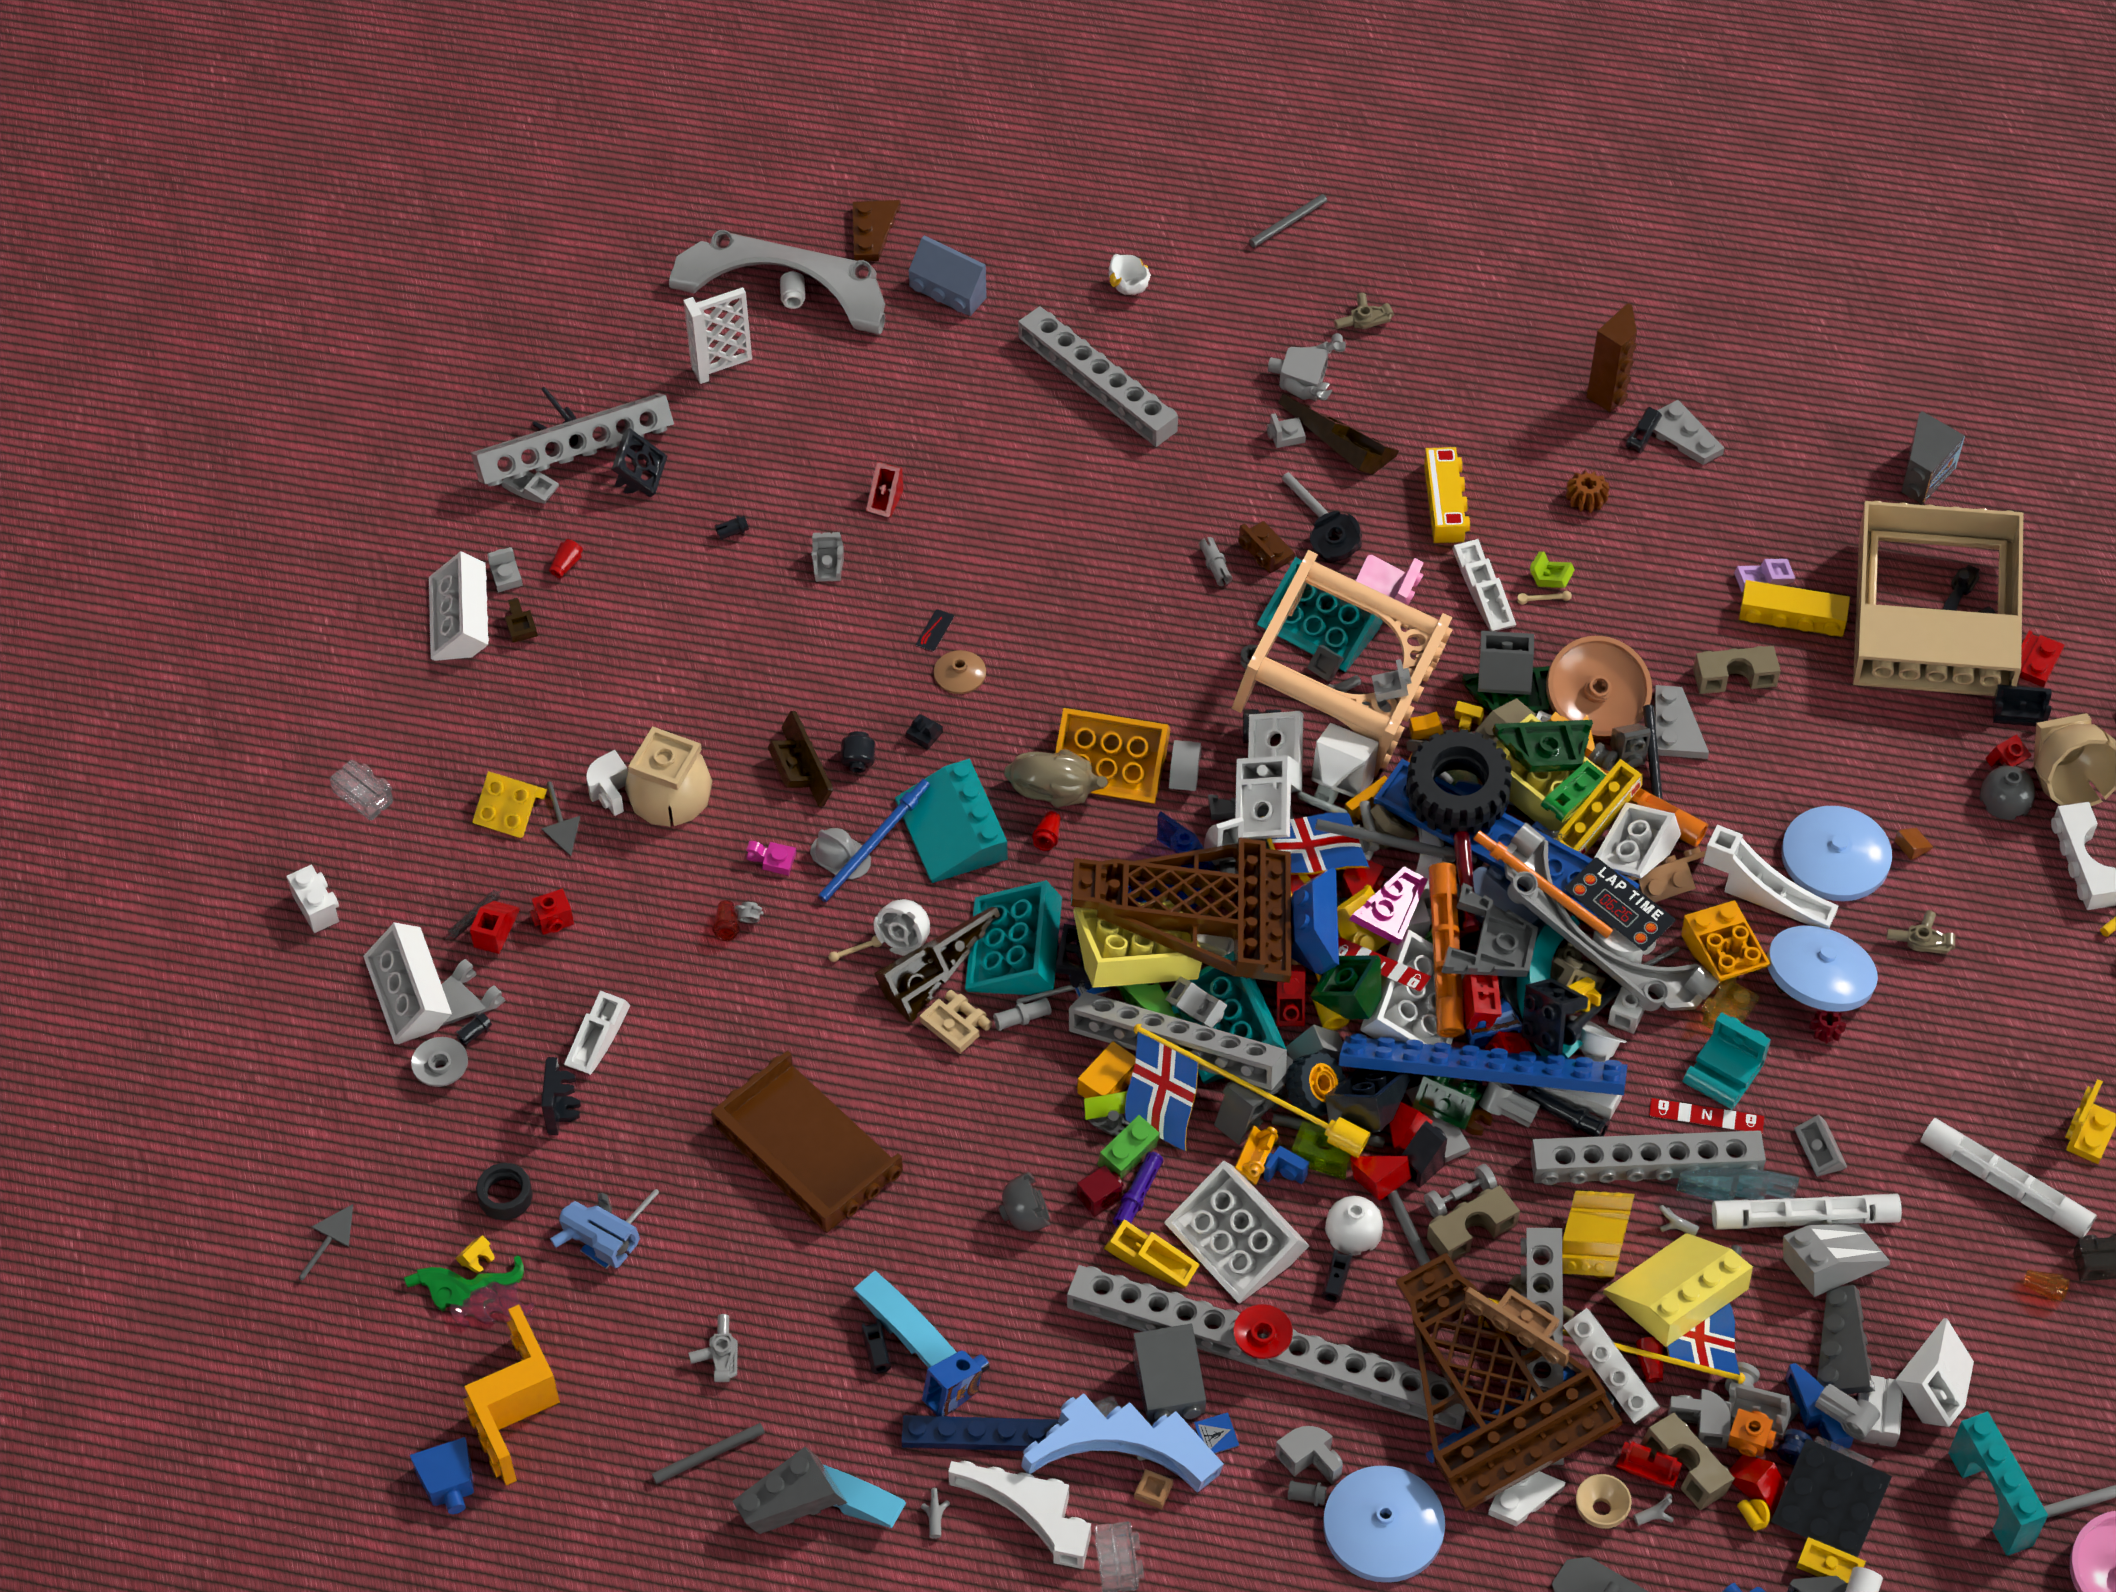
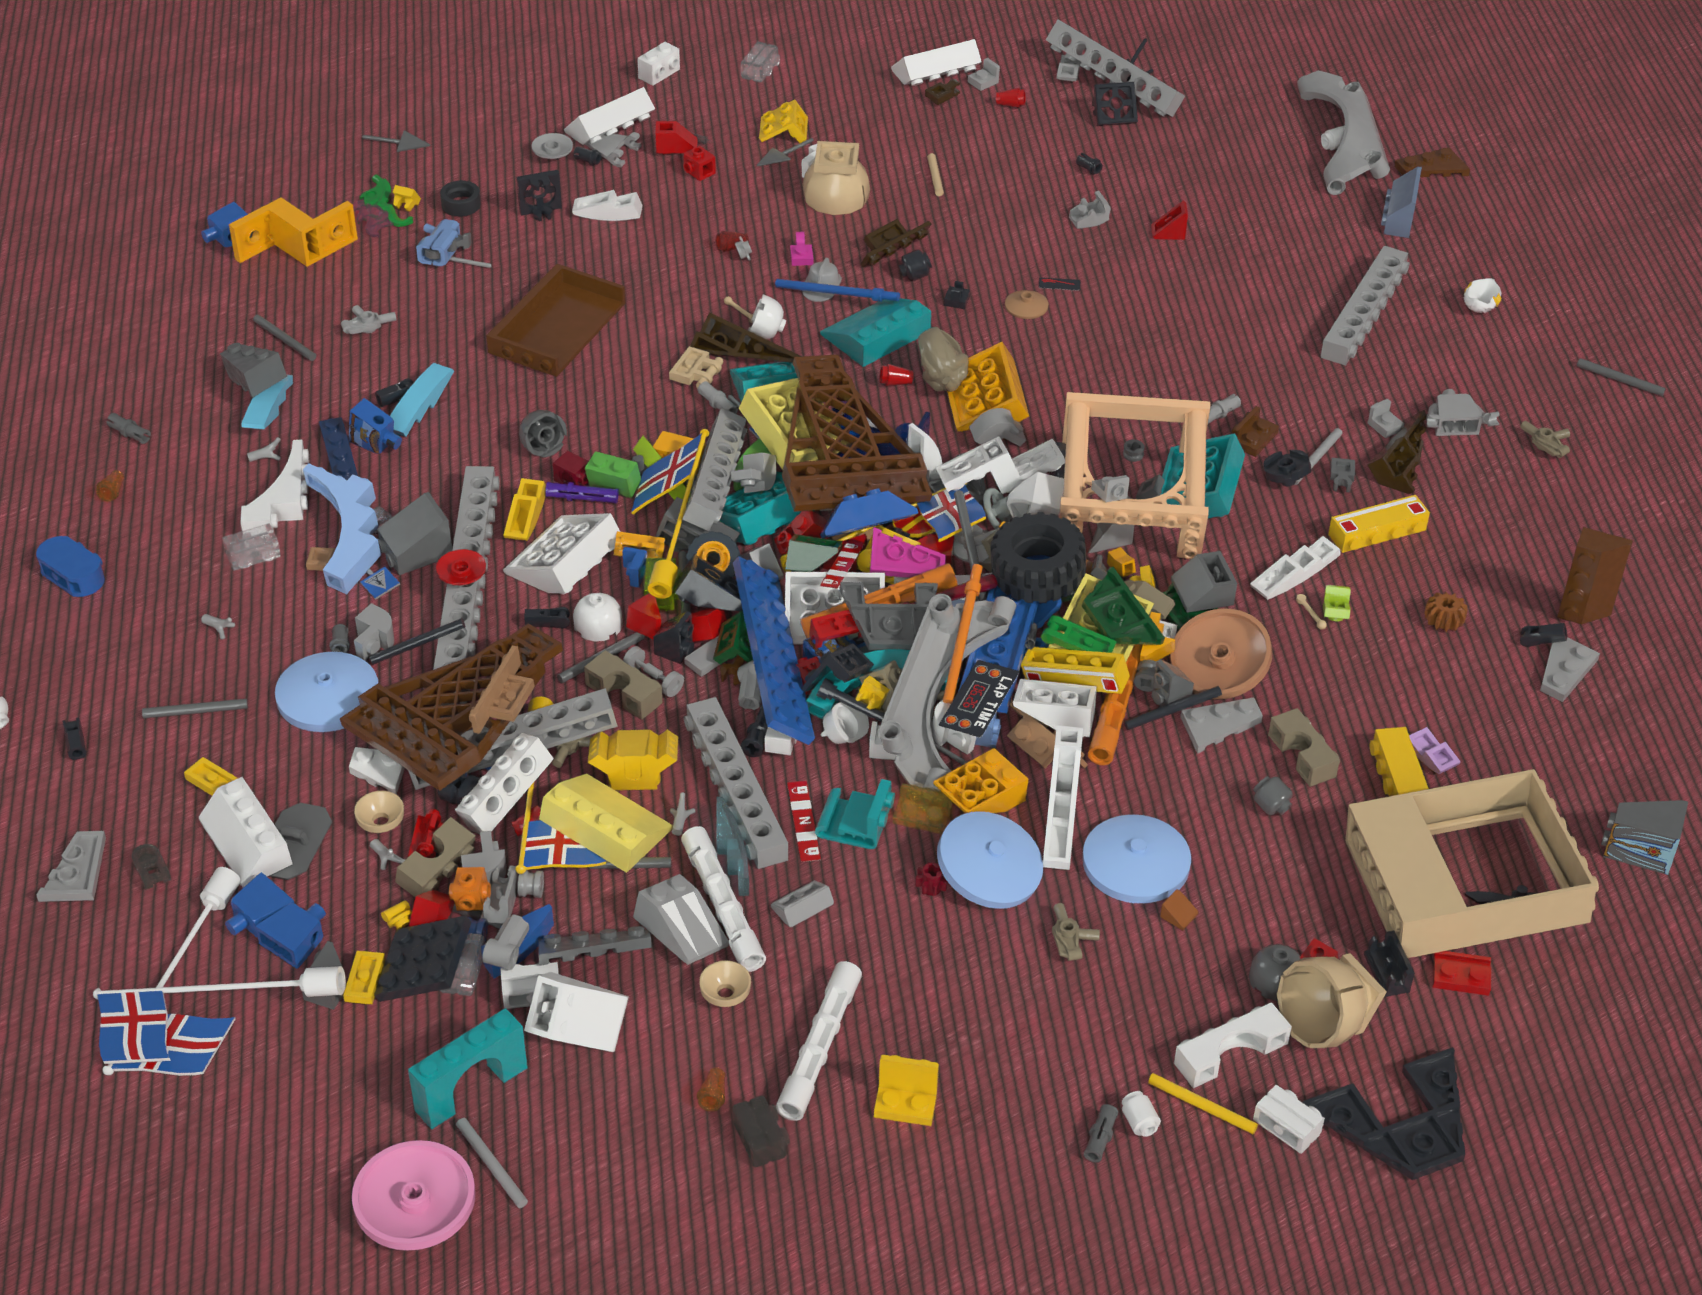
camera: 70 degrees right, 10 degrees down
white fence [683,288,752,384] -> none
bright pink bracket [1355,555,1424,605] -> none
none -> black bar [370,618,466,665]
none -> tan piece [700,961,751,1007]
none -> tan bar [927,153,944,196]
none -> dark grey head [1253,776,1293,815]
none -> dark grey plate [1330,458,1355,493]

